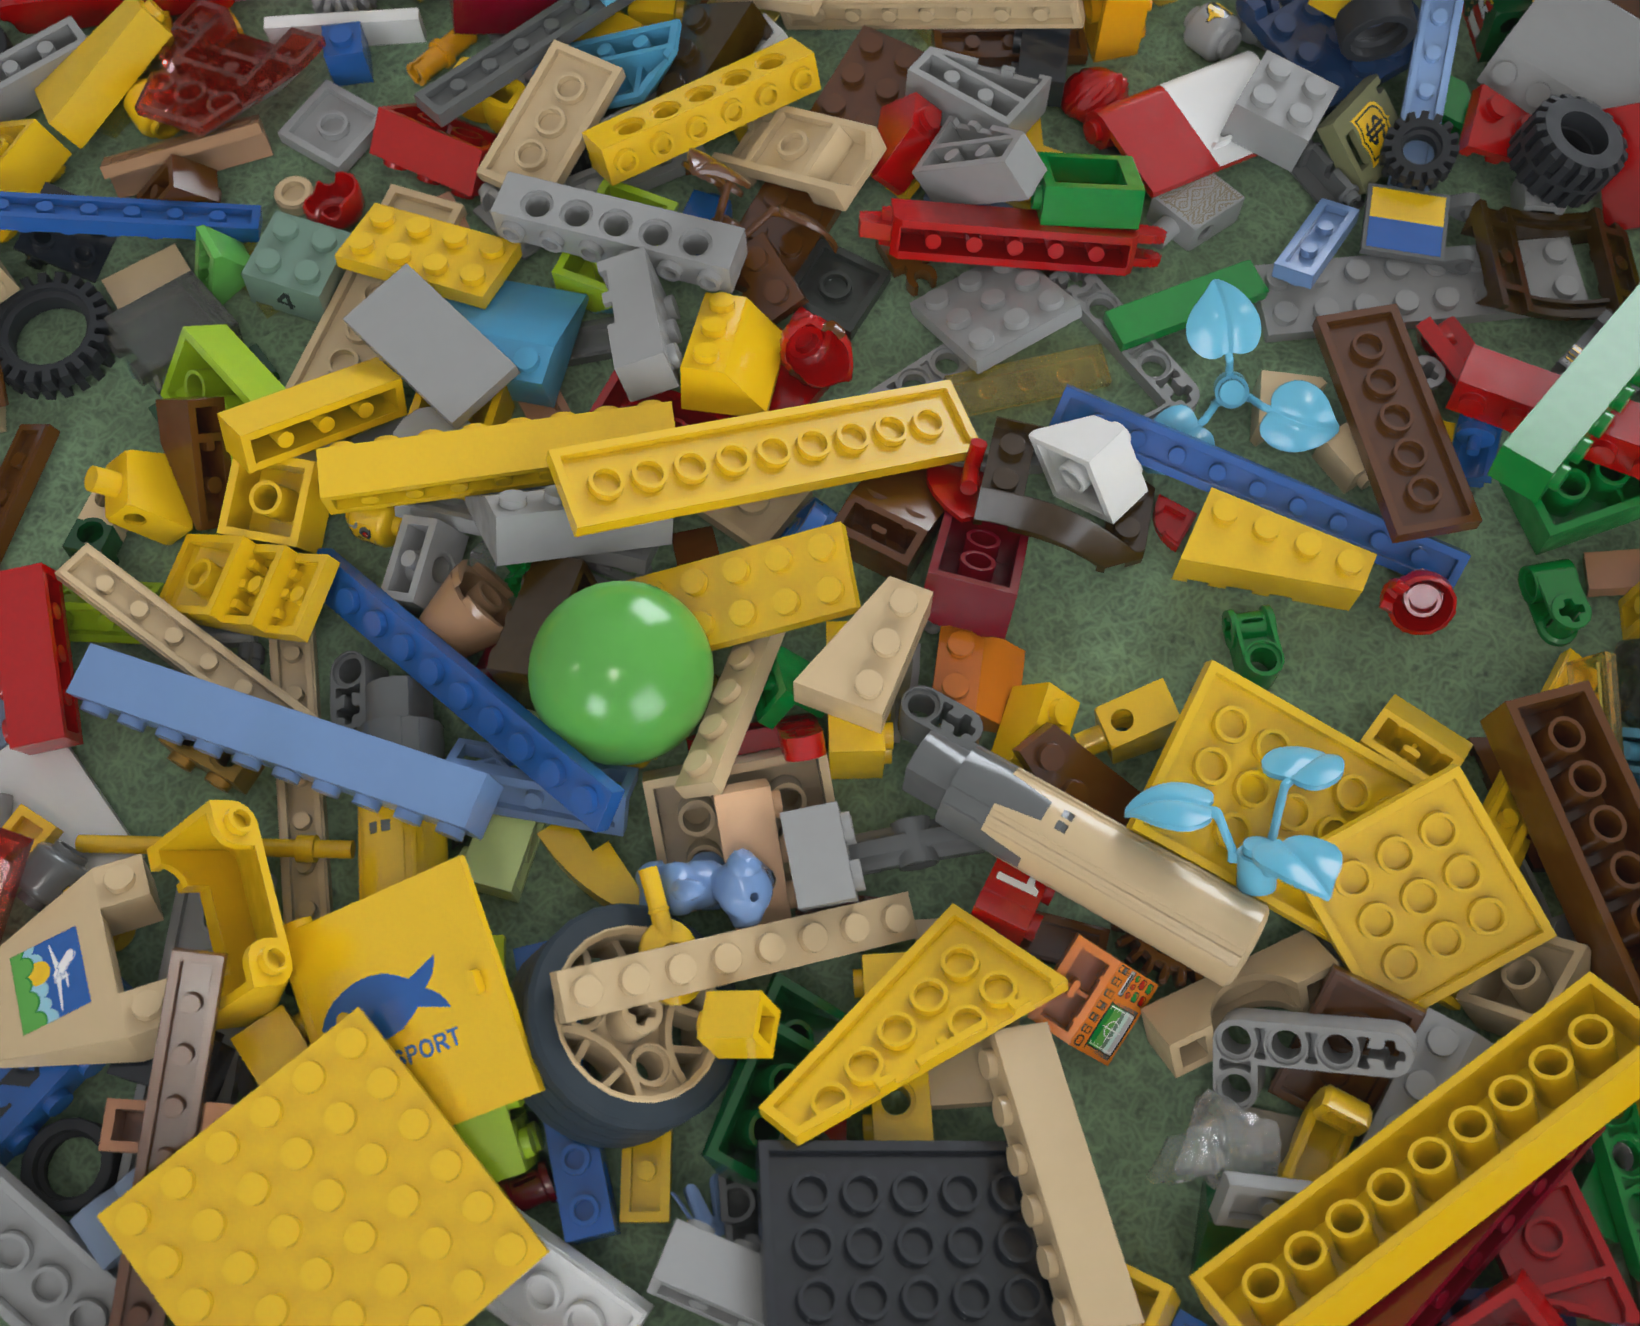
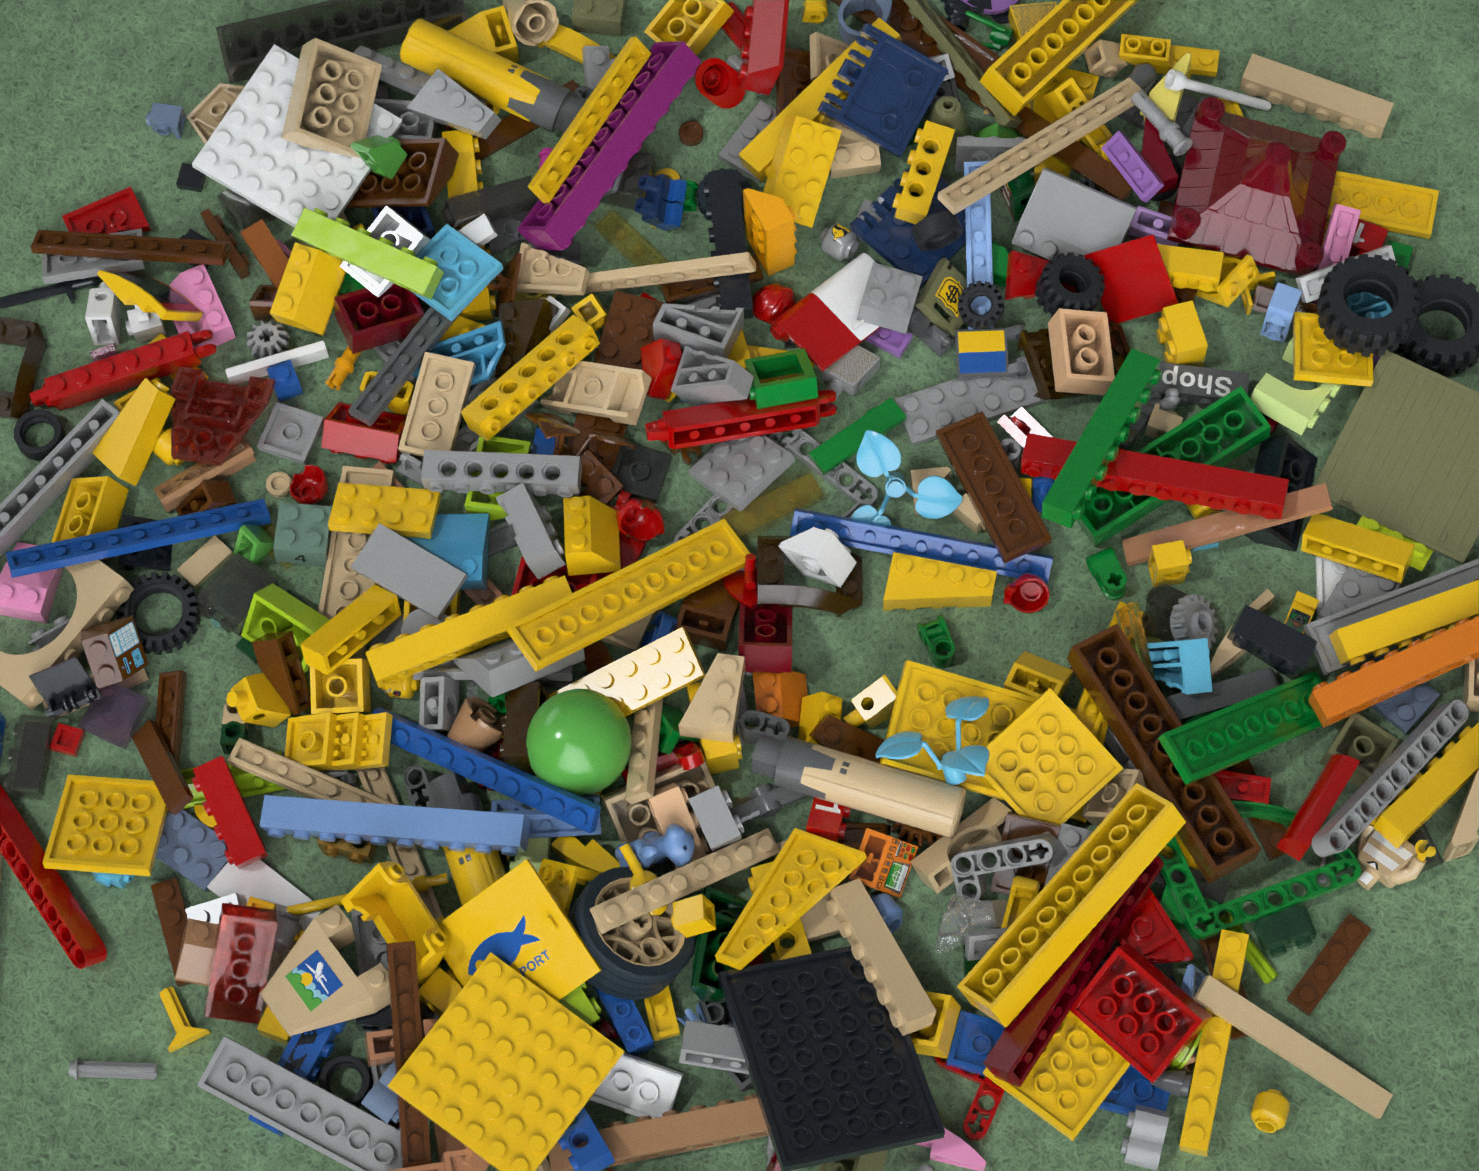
camera: 10 degrees left, 0 degrees up
red tile [1153,494,1197,552] -> none
medium blue plate [1272,198,1360,289] -> none
none -> yellow bracket [538,858,600,916]
none -> yellow brick [571,293,608,331]
none -> medium lavender plate [865,327,913,359]
none -> medium blue head [870,893,903,933]
none -> light nougat brick [1048,308,1115,395]

